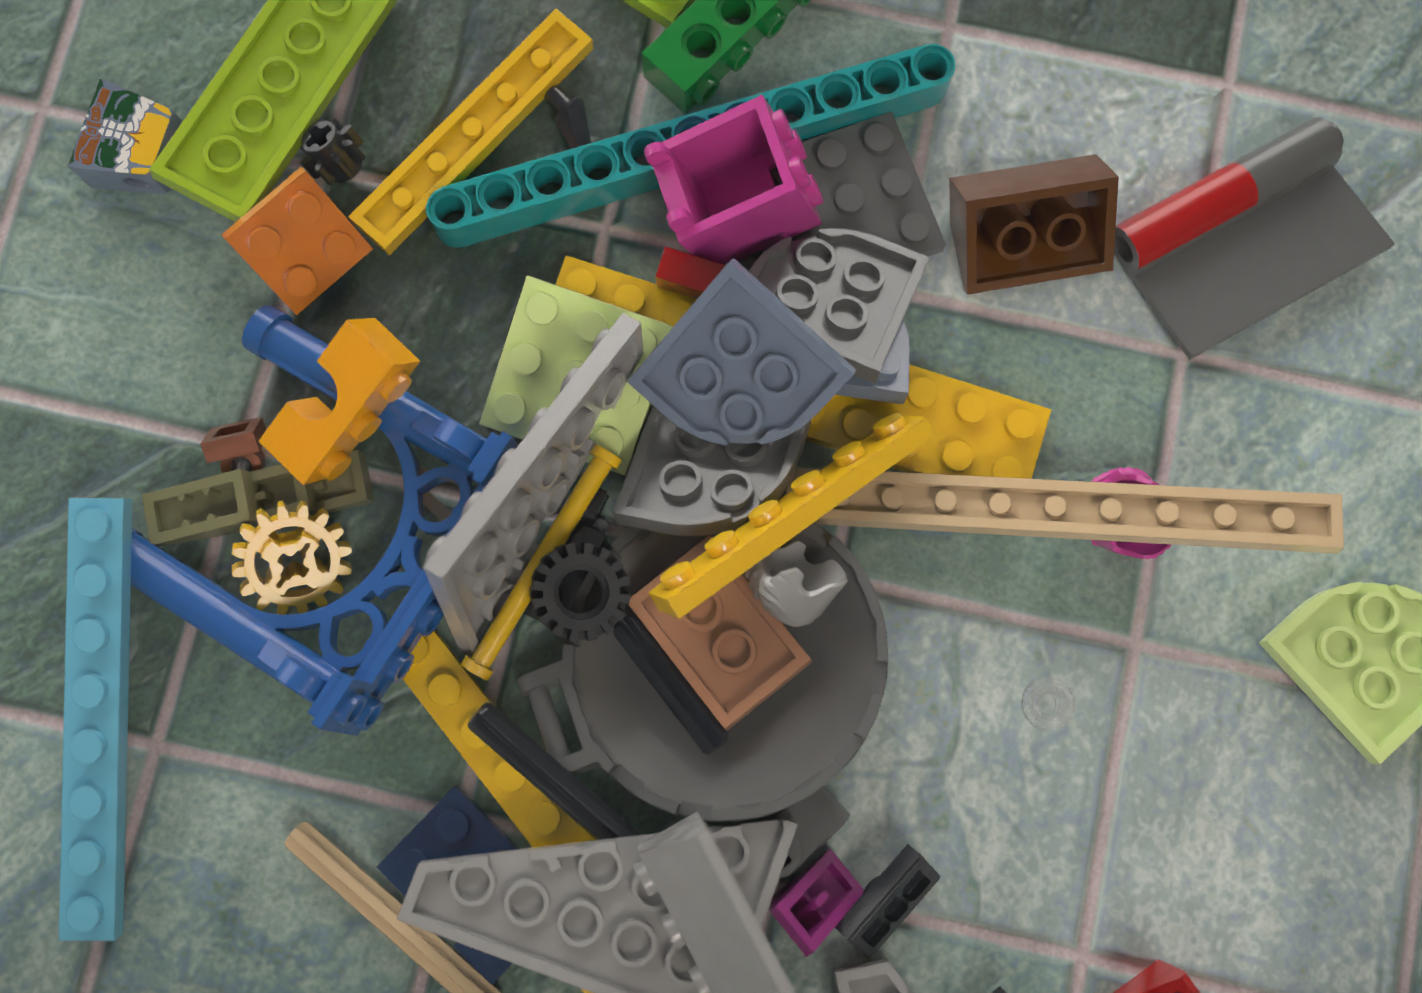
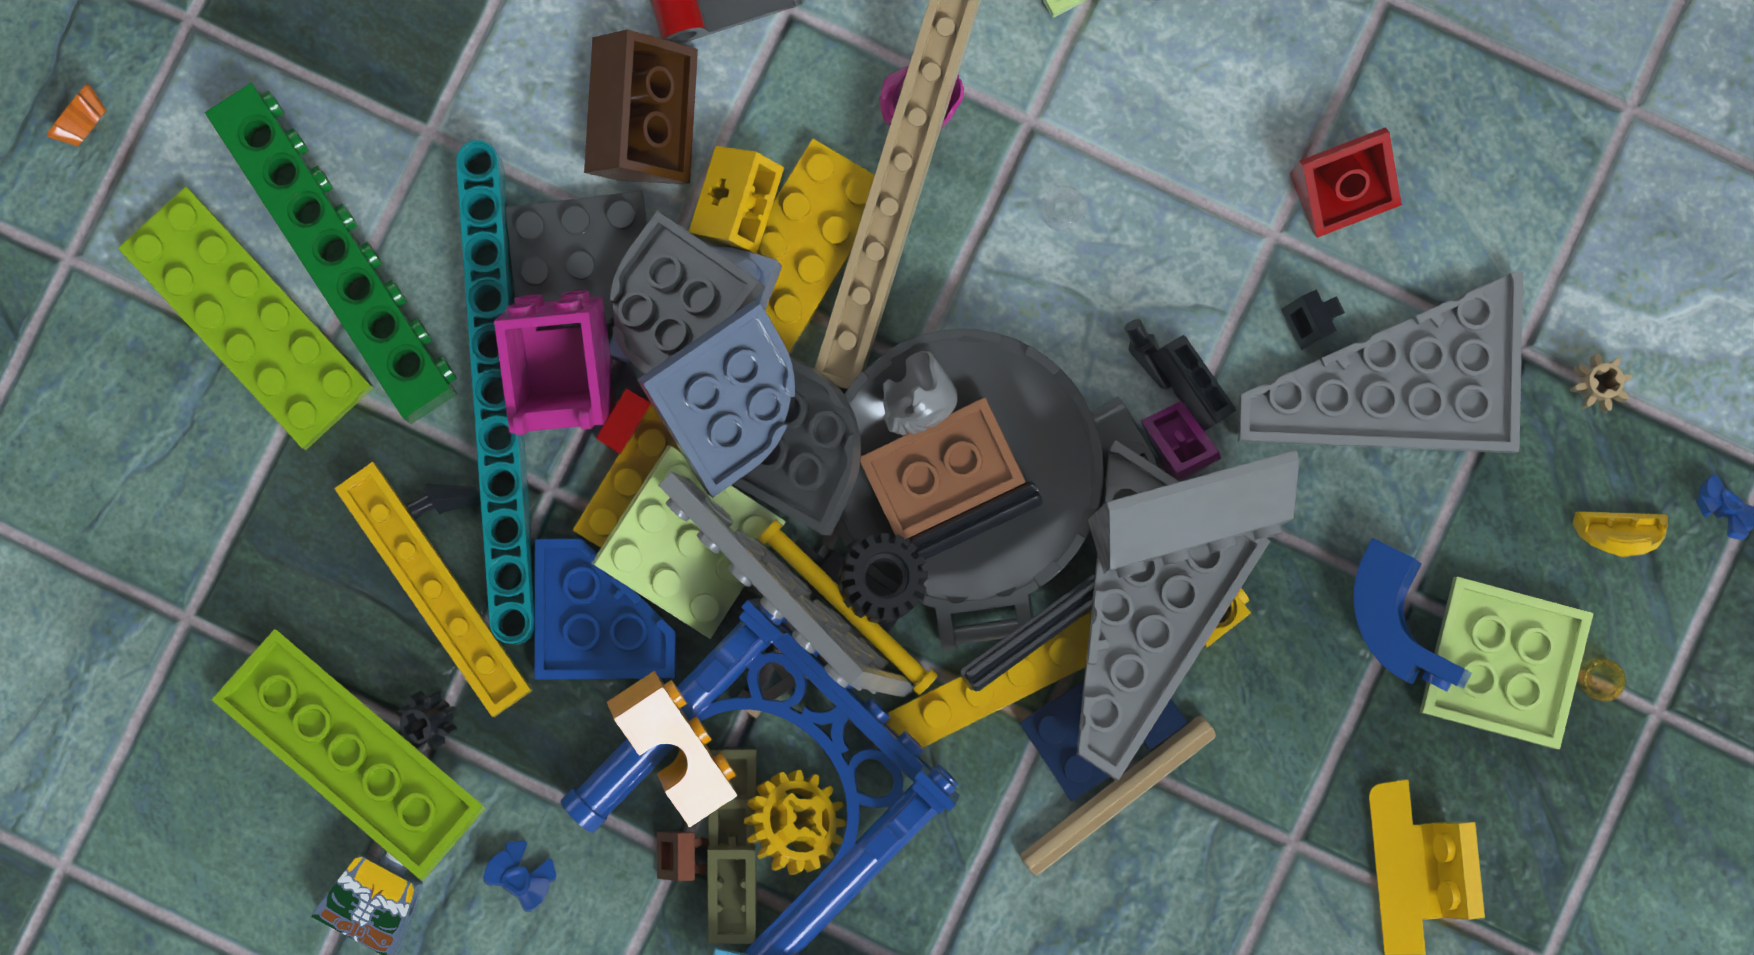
camera: 70 degrees left, 5 degrees up
orange plate [221,167,373,316] -> none
yellow plate [648,413,935,619] -> none
none -> blue piece [483,841,556,912]
none -> blue plate [535,539,676,680]
none -> yellow brick [688,146,784,254]
none -> black bar [1124,319,1172,390]

